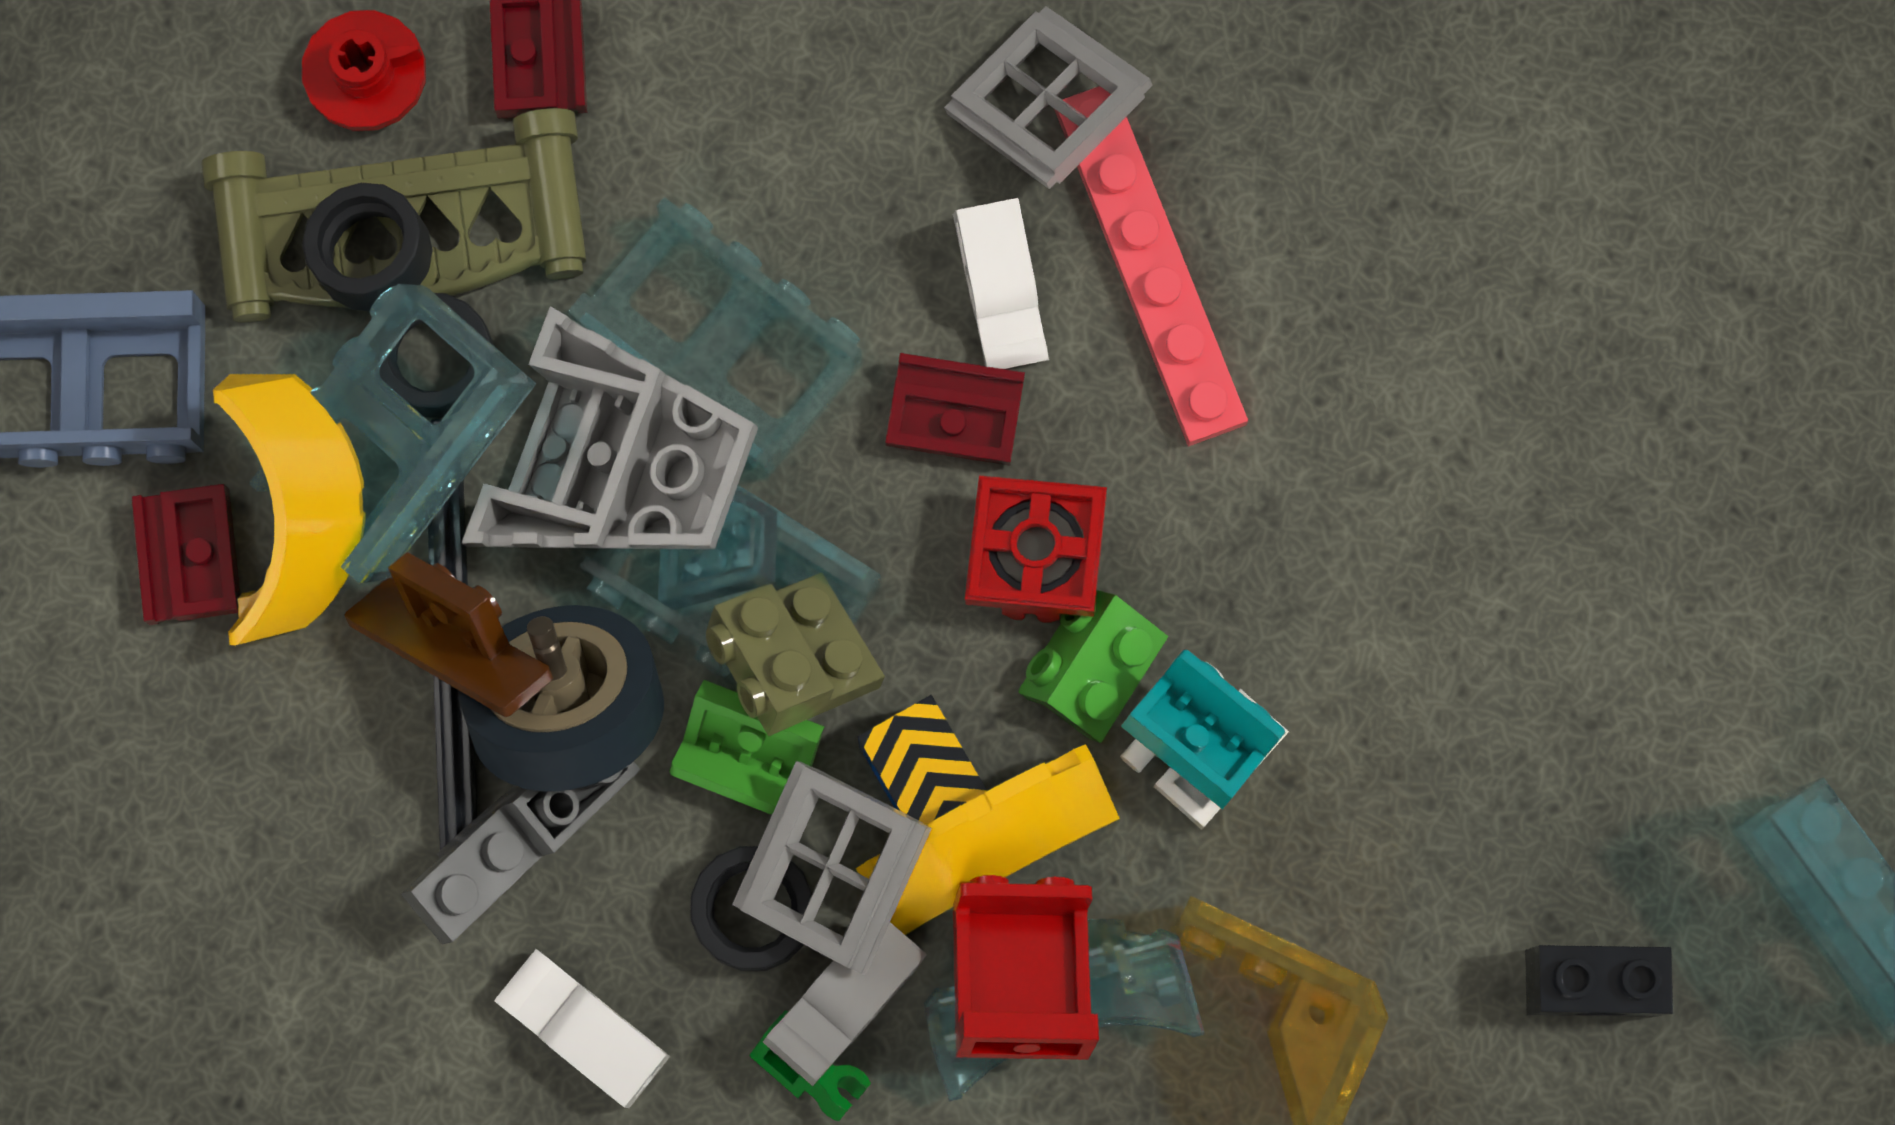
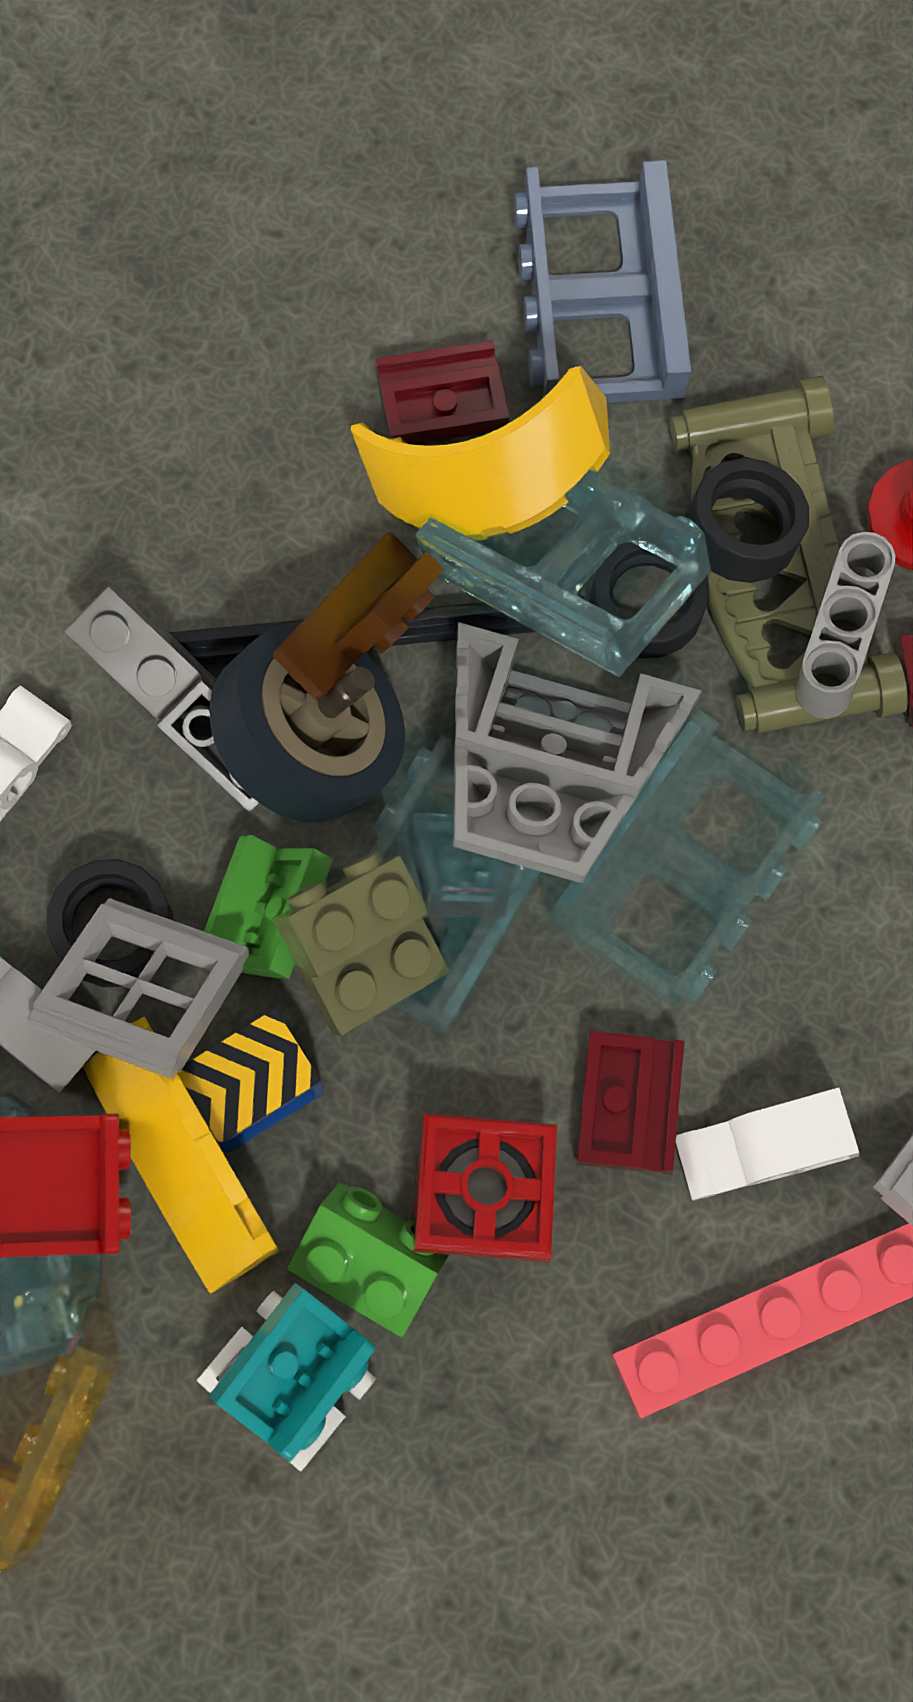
camera: 85 degrees right, 5 degrees down
none -> light grey beam [796,532,896,719]

